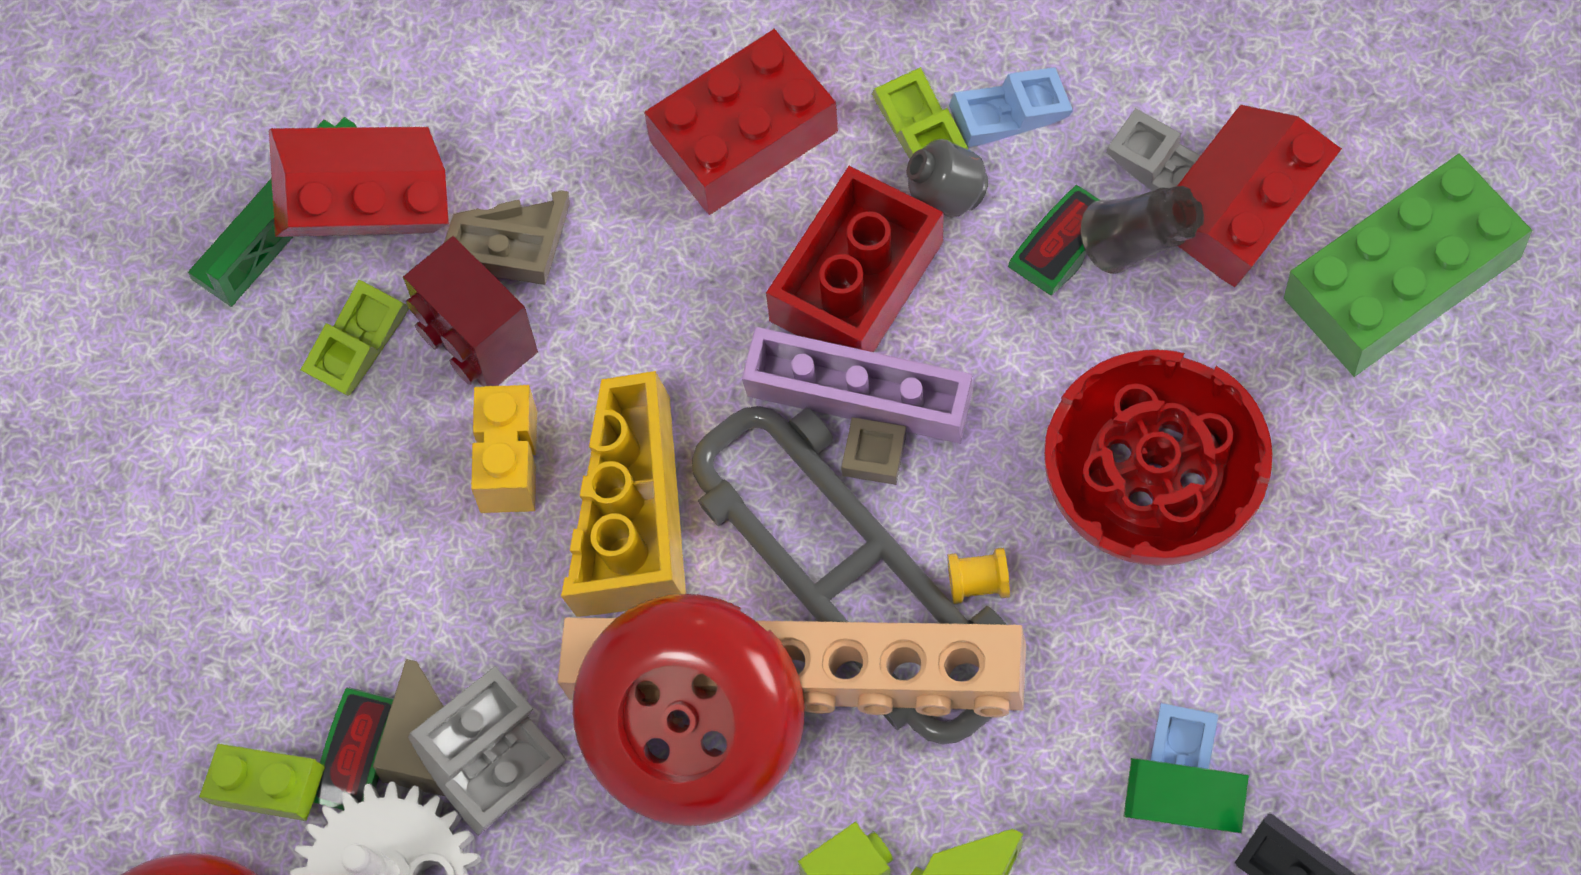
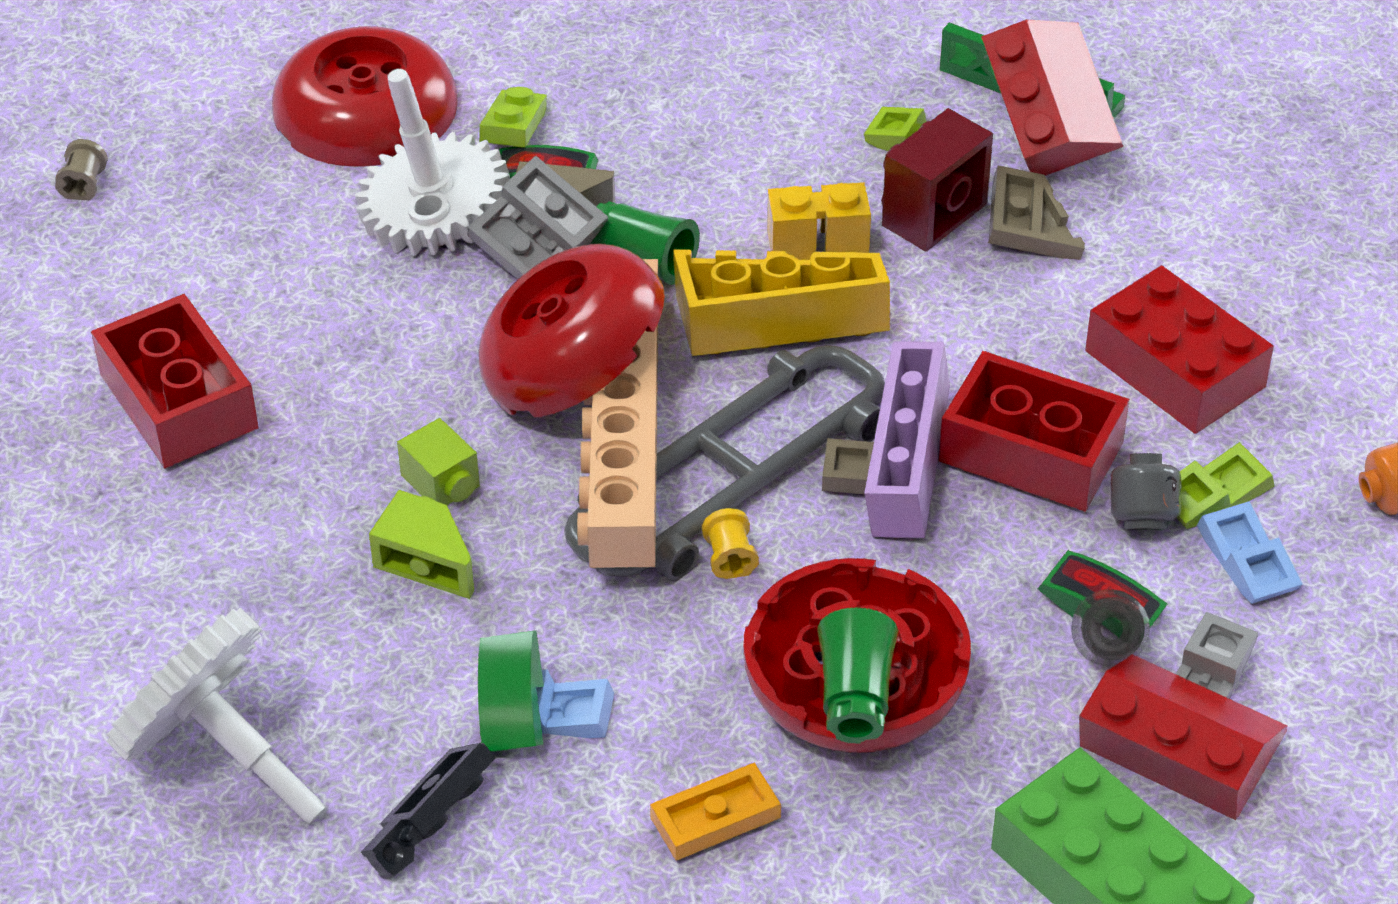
camera: 80 degrees right, 20 degrees down
none -> green plant [590,201,700,285]
none -> light orange plate [650,762,781,861]
none -> green plant [817,608,898,744]

